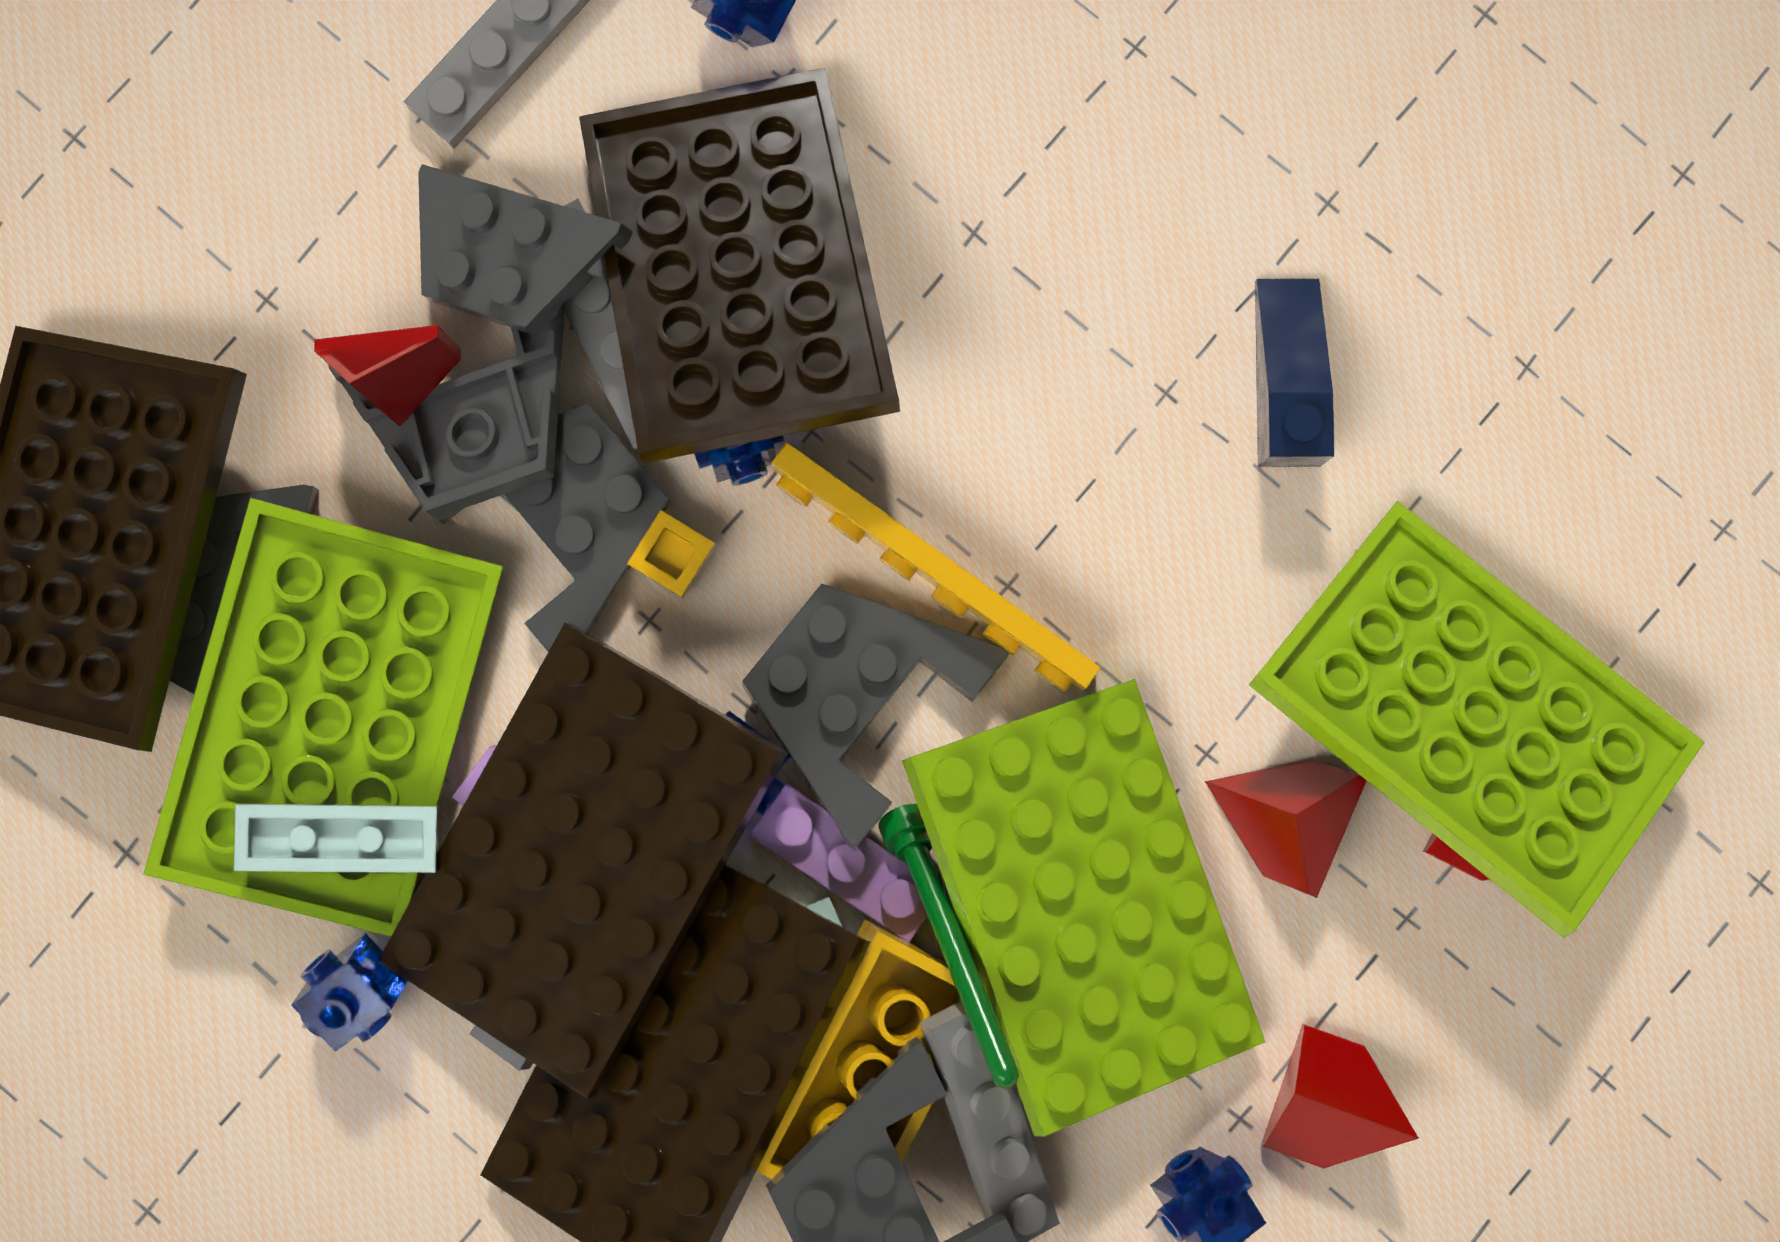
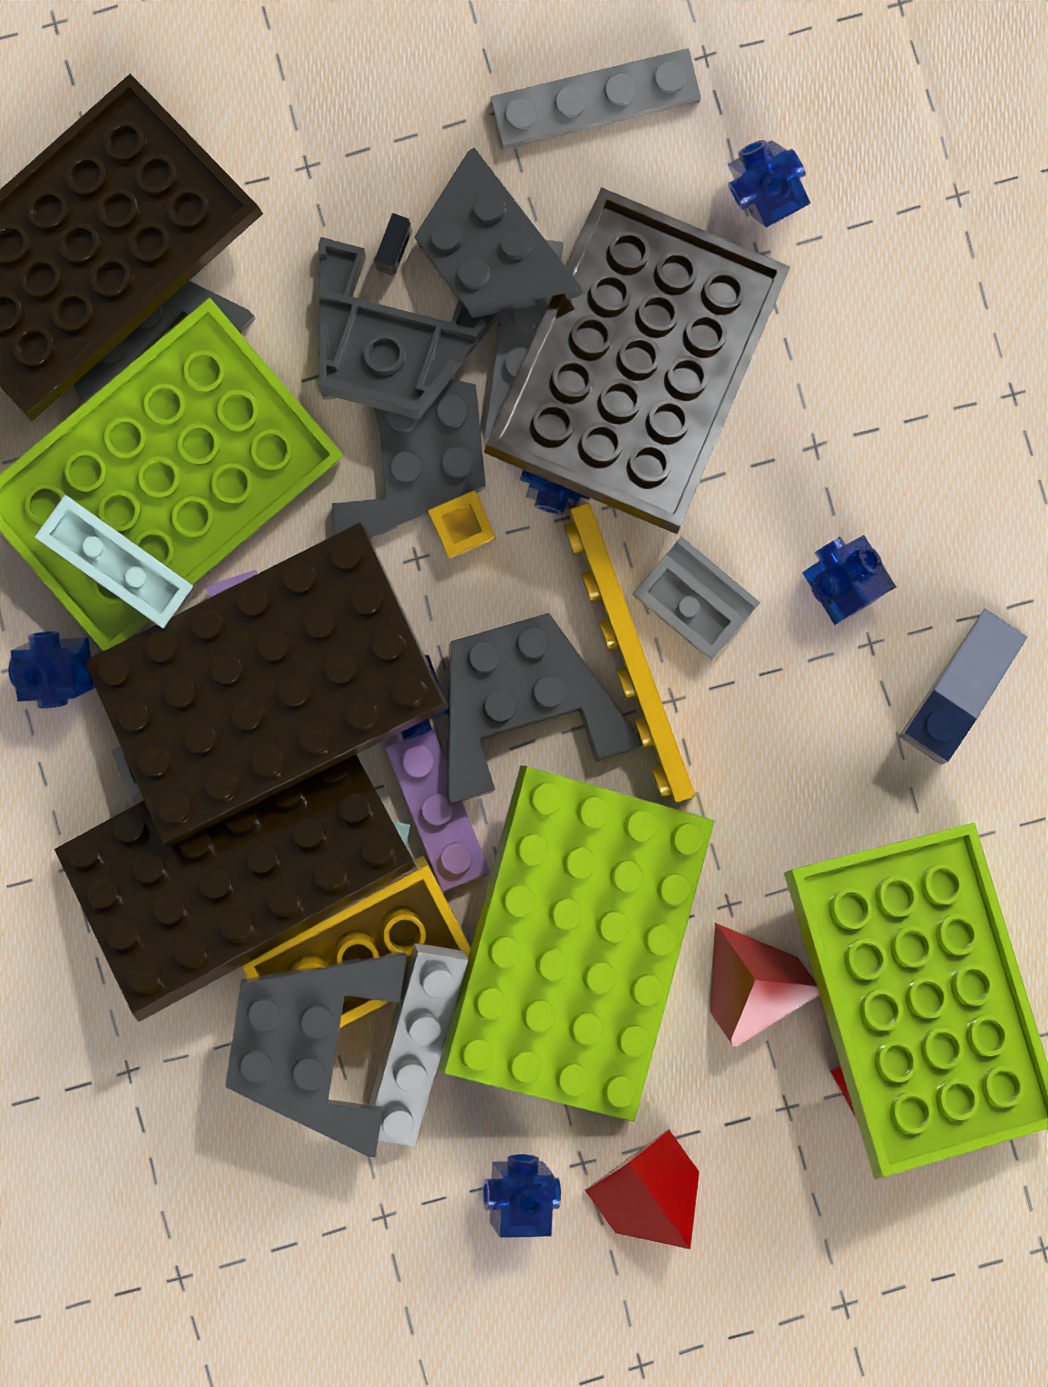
camera: 35 degrees right, 0 degrees up
red slope [314,325,461,427] -> none
green piece [878,804,1019,1088] -> none
none -> black tile [374,213,412,276]
none -> light grey plate [632,536,760,661]
none -> clear blue brick [802,535,897,625]

